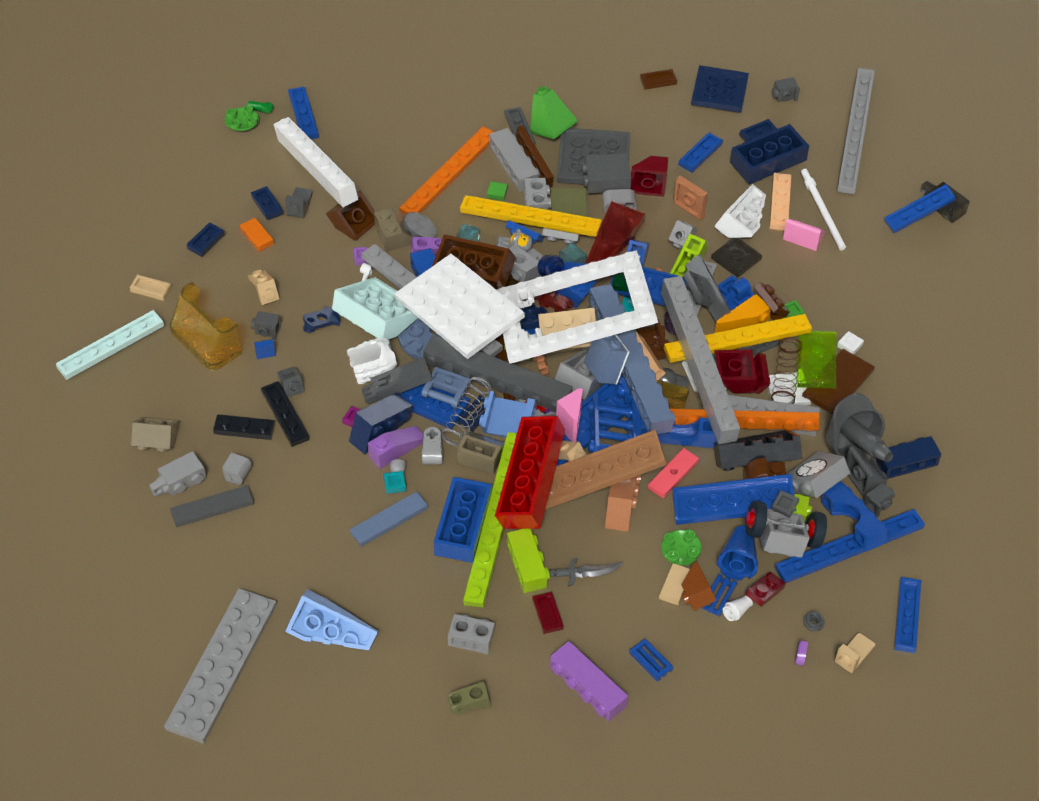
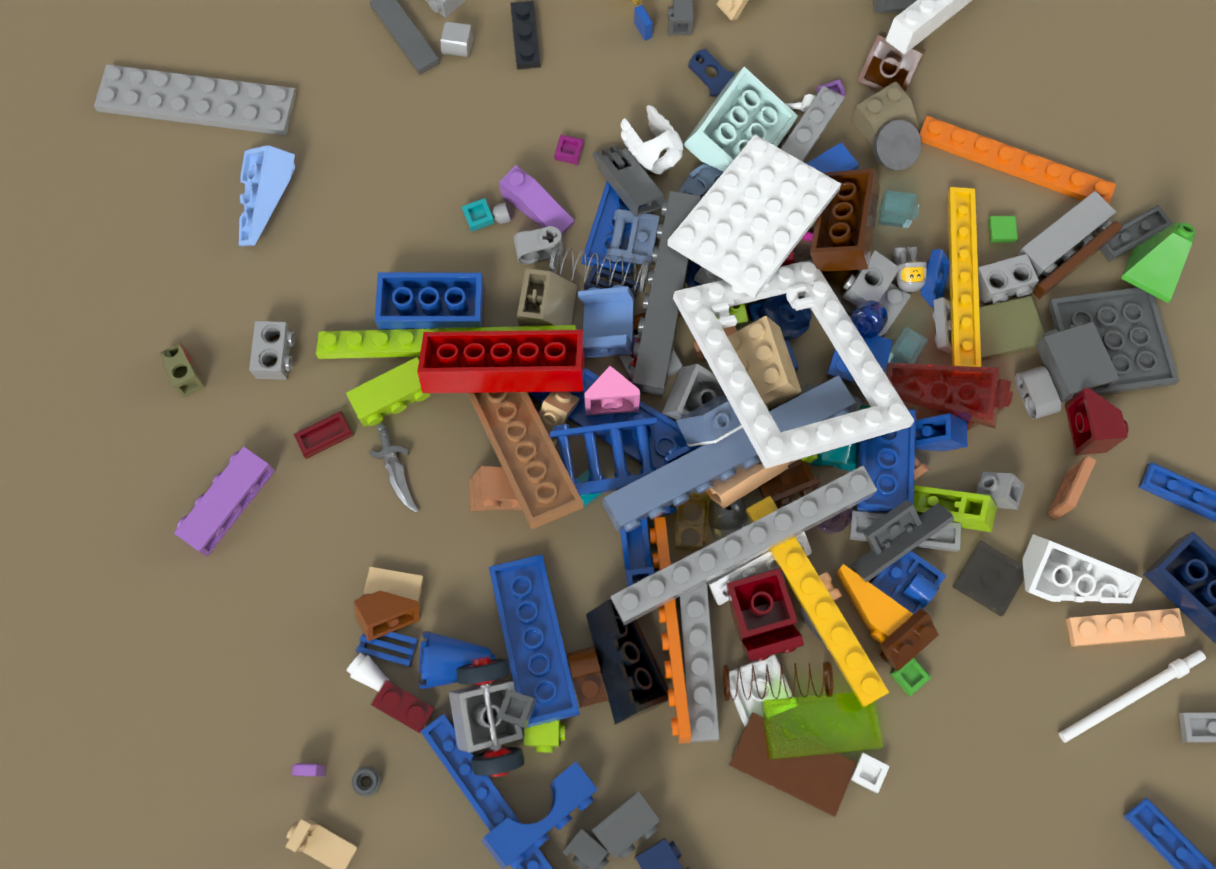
camera: 80 degrees right, 20 degrees up
black tile [261,381,309,447] -> none
dark grey bracket [277,366,304,397] -> none
dark blue wedge [349,393,413,455] -> none
sand blue tile [350,492,428,547] -> none
medium lavender leg [411,237,442,255] -> none
clear red hinge [534,291,574,312] -> none
blue tile [629,639,673,682] -> none
coral tile [648,448,699,499] -> none
bright green dish [661,529,702,565] -> none
bright pink slope [783,219,826,251] -> none
light grey brick [786,451,850,498] -> none
dark grey piece [826,393,893,462] -> none

